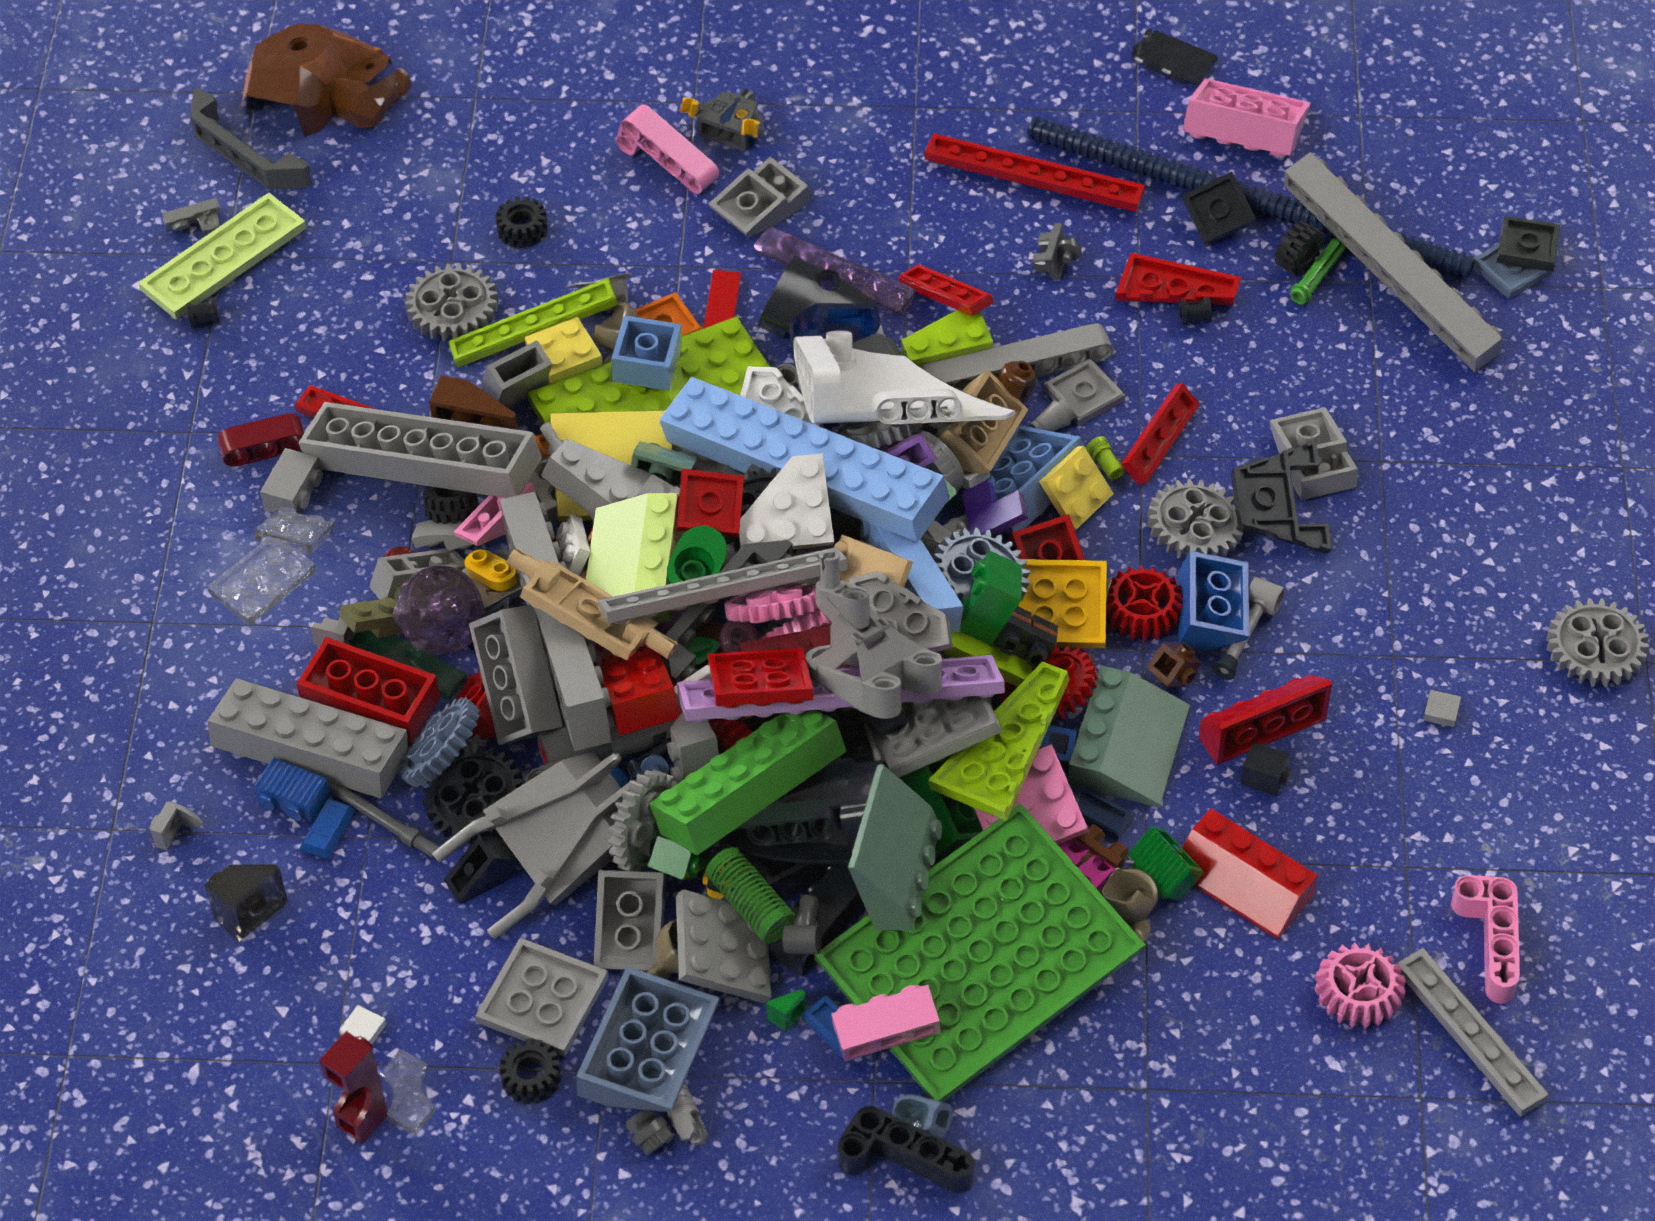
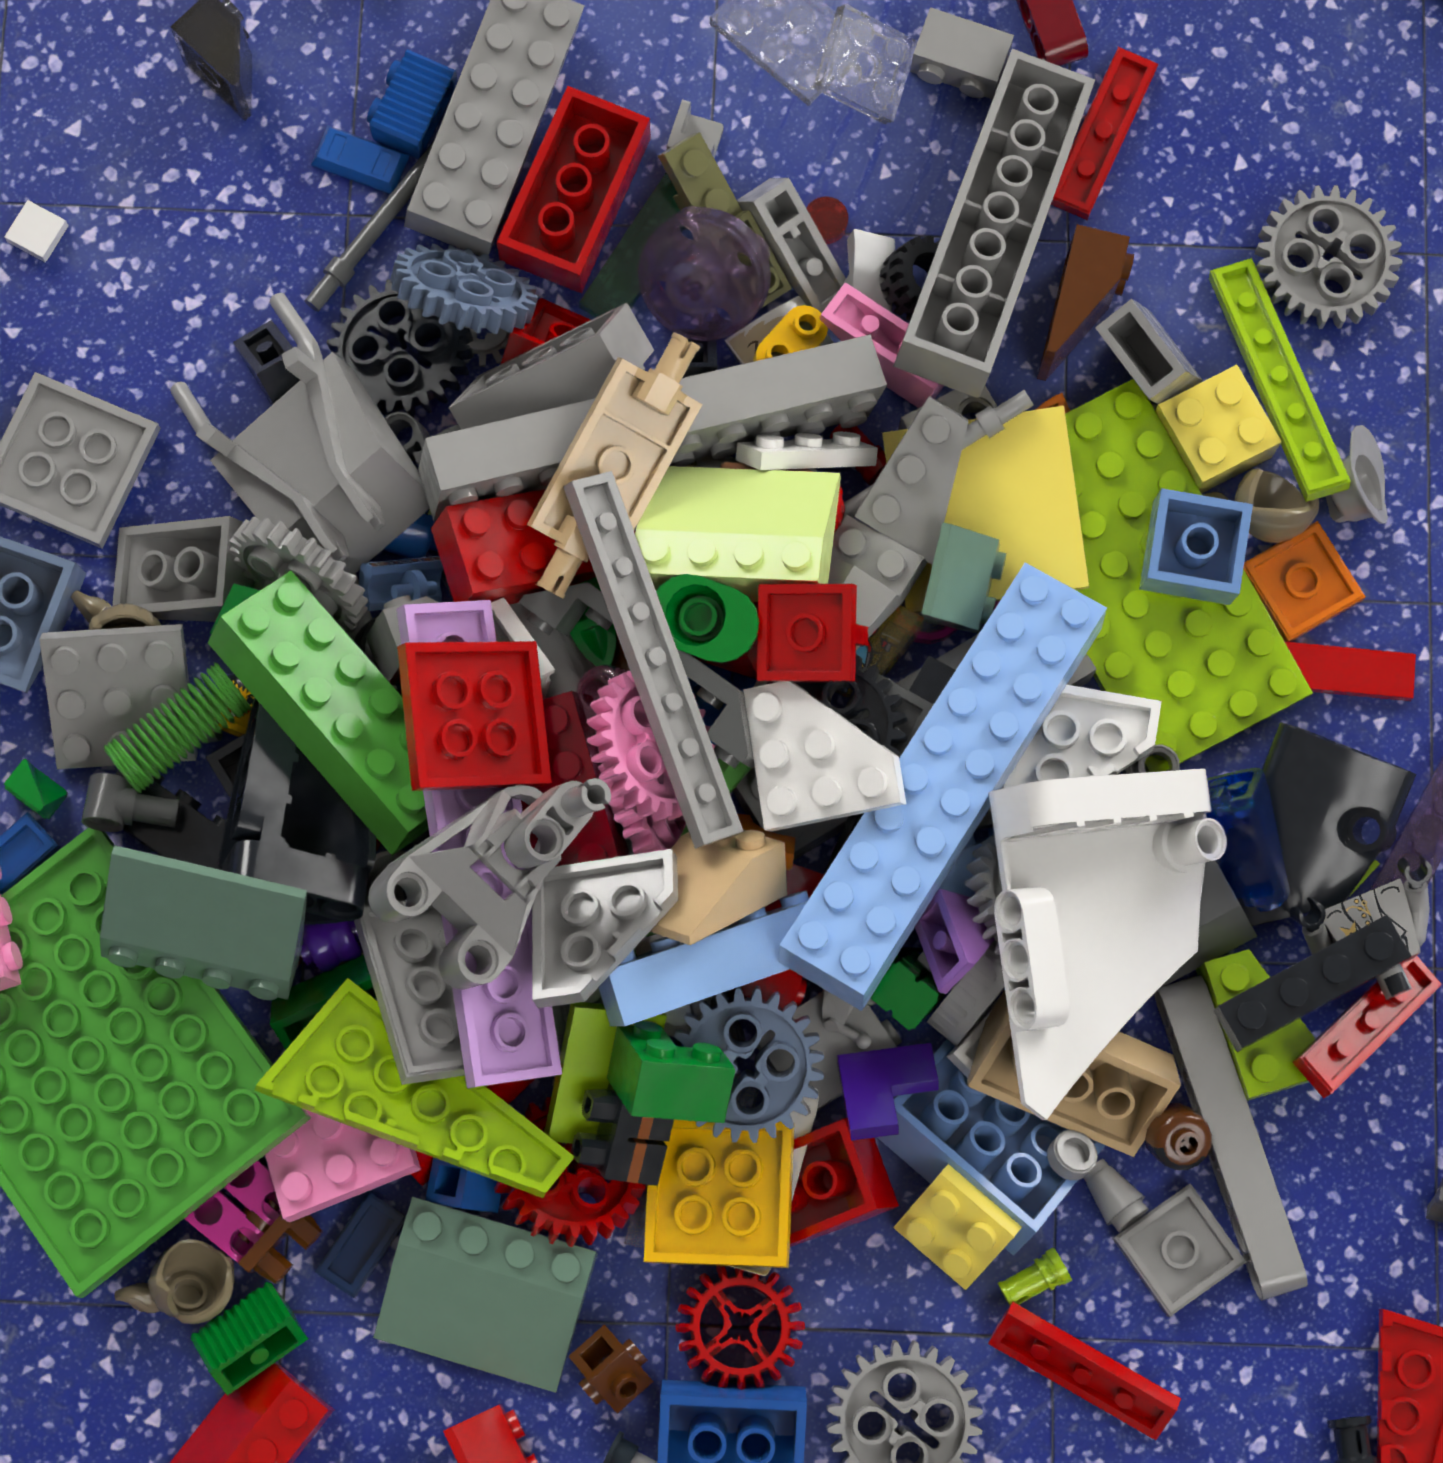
camera: 85 degrees right, 25 degrees up
none -> light grey tile [1047,1130,1098,1180]
none -> black brick [1214,914,1412,1053]
none -> light grey torso [1289,854,1432,1000]

